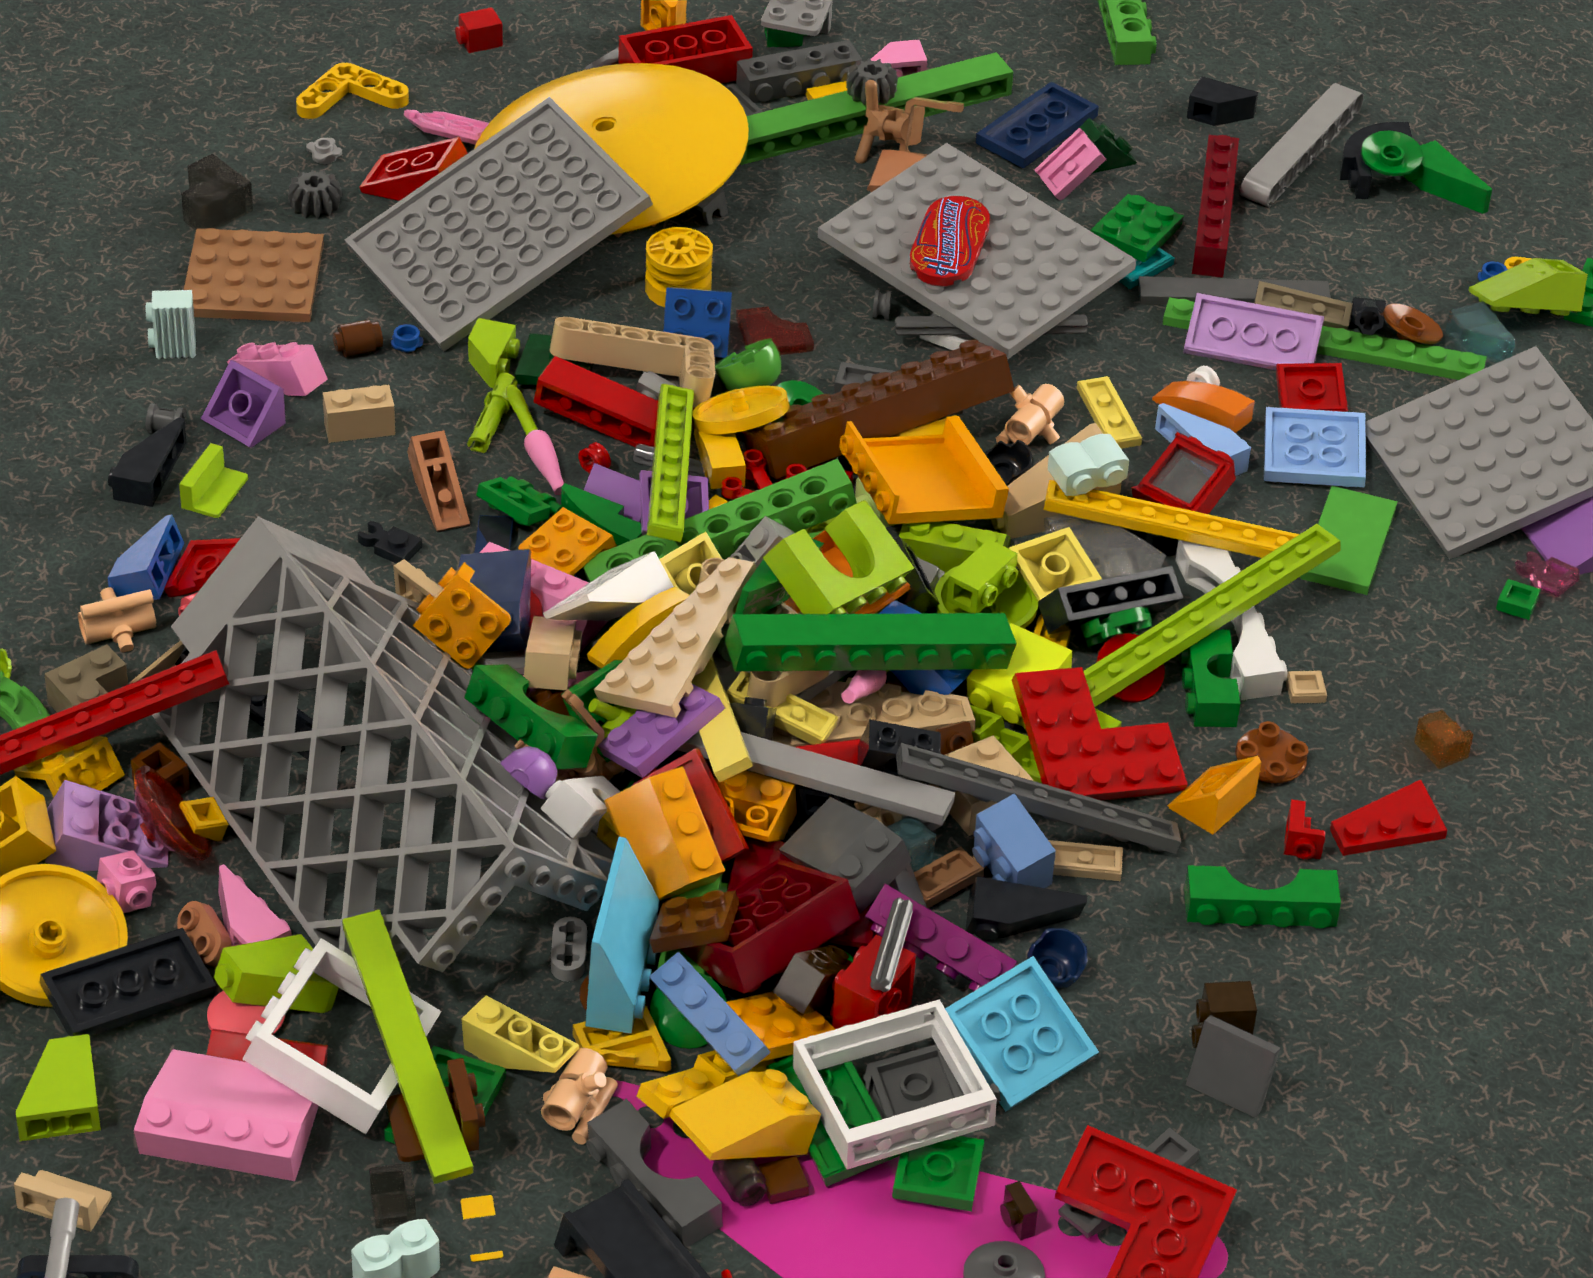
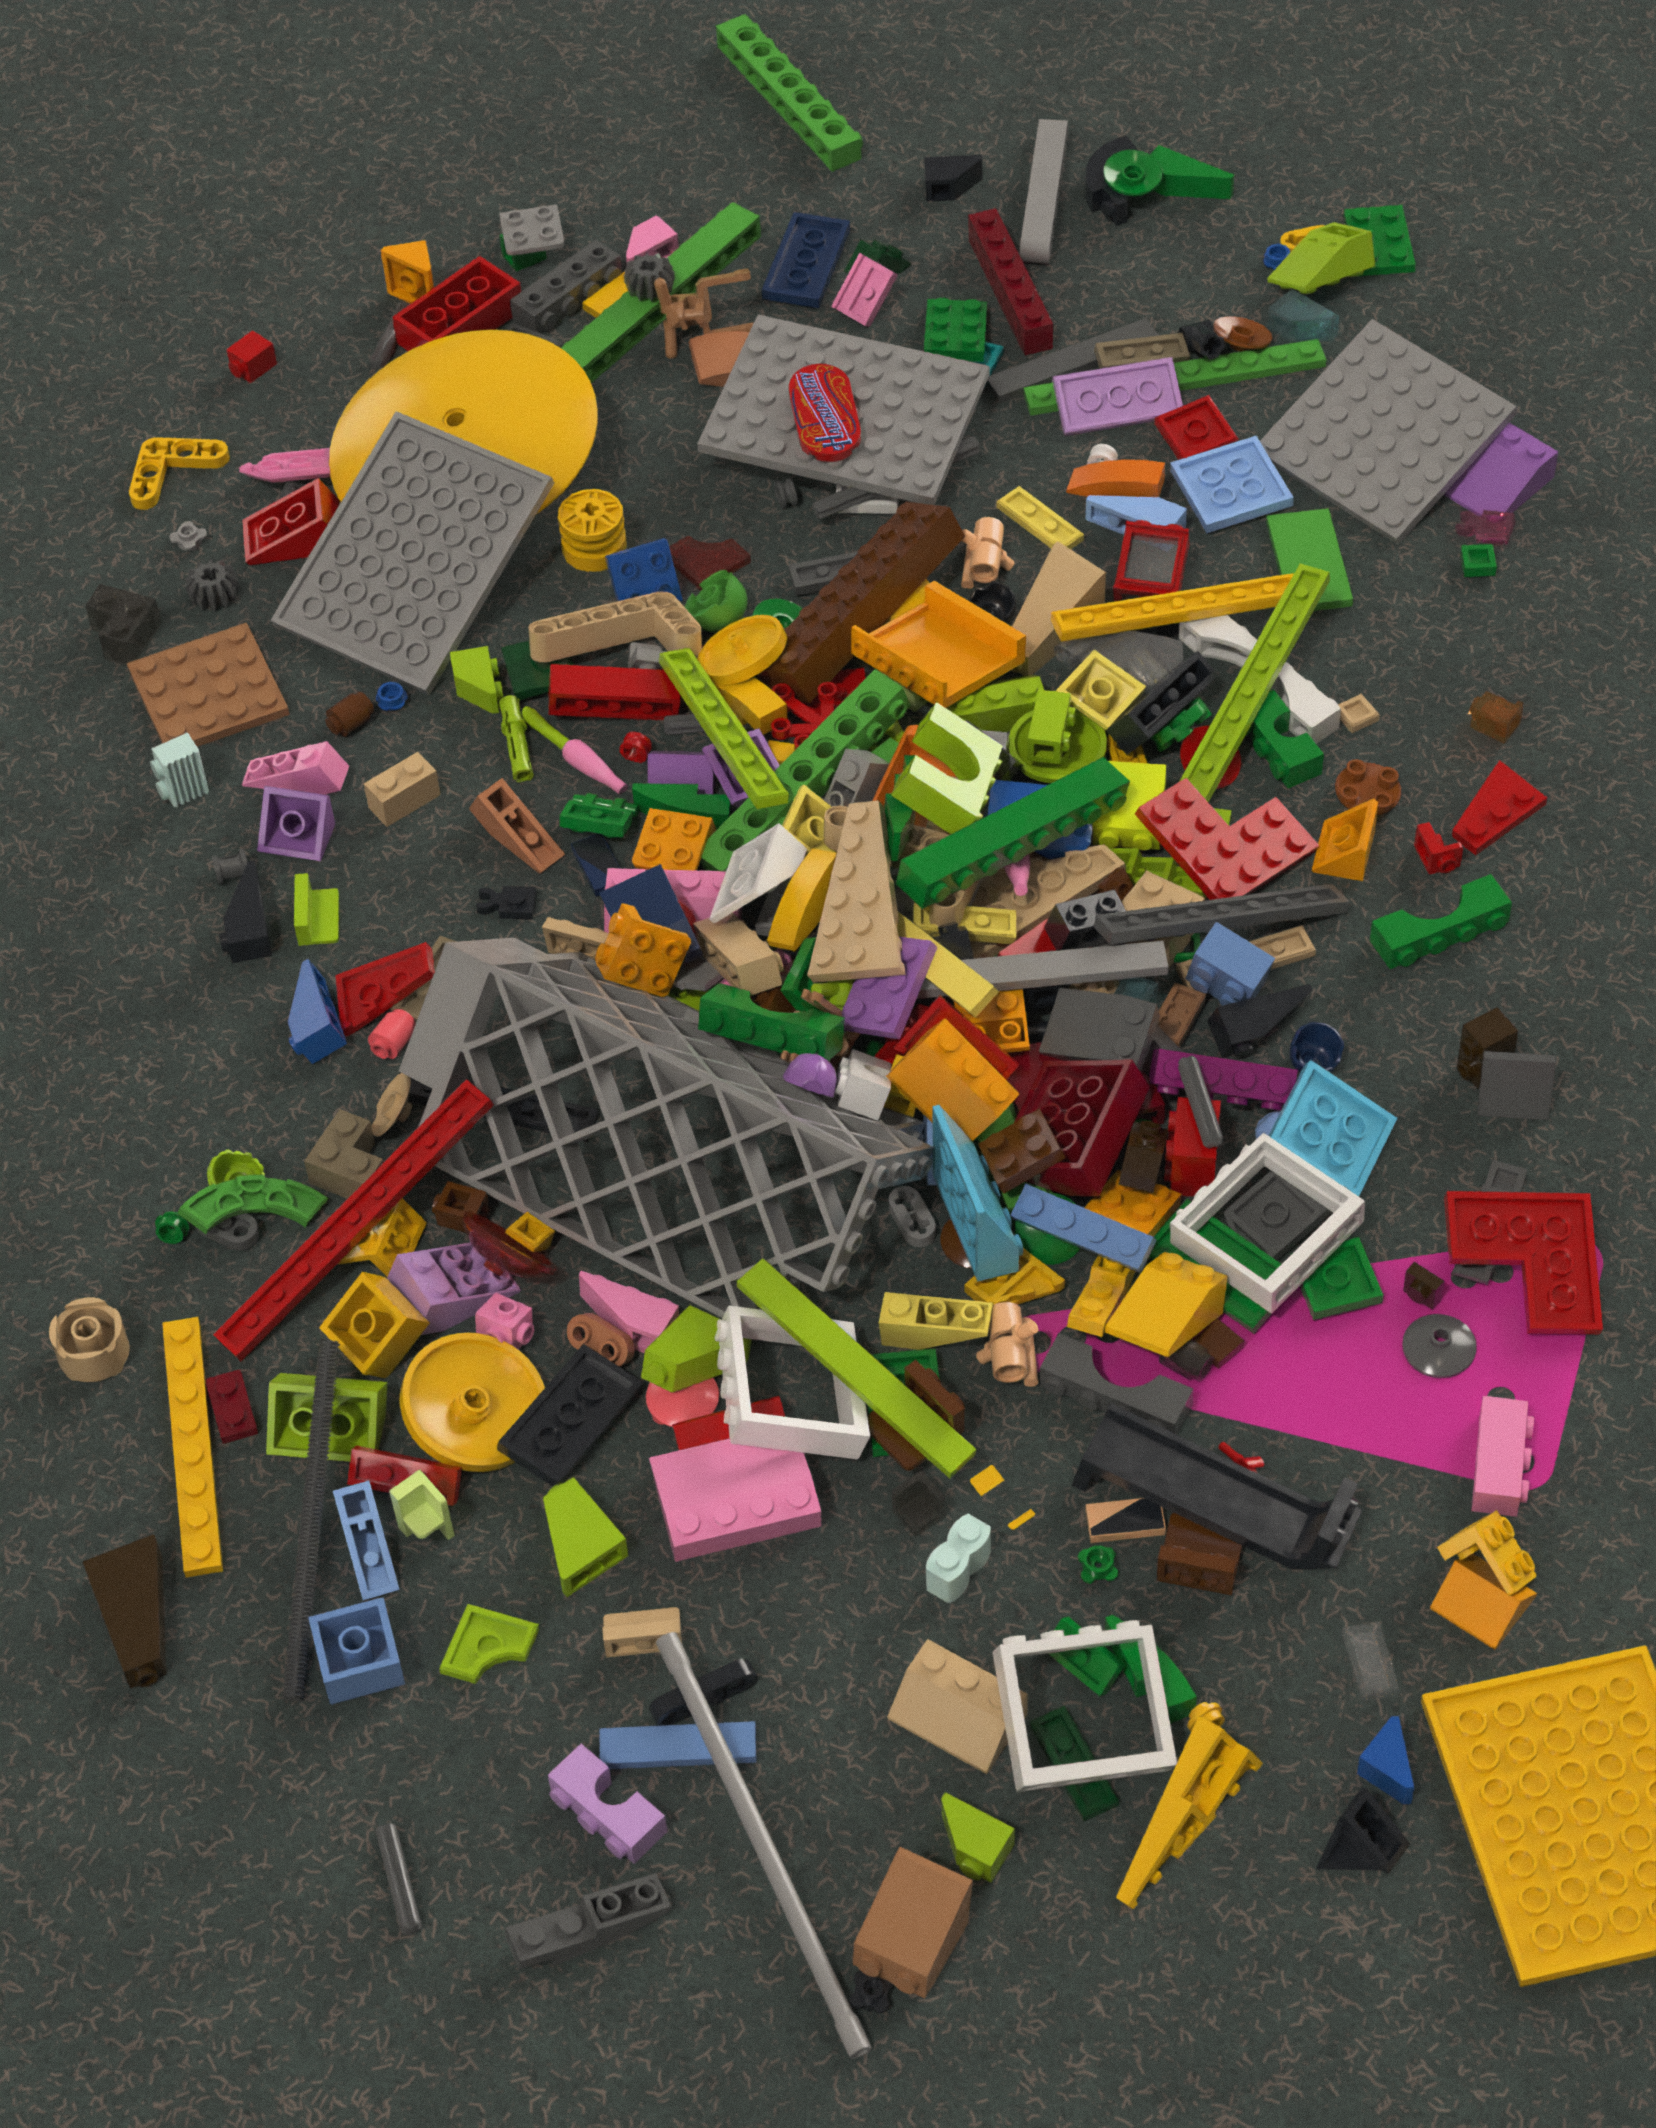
camera: 20 degrees left, 10 degrees up
light nougat pin [78,587,156,653] -> none
light aqua brick [1048,434,1129,496] -> none

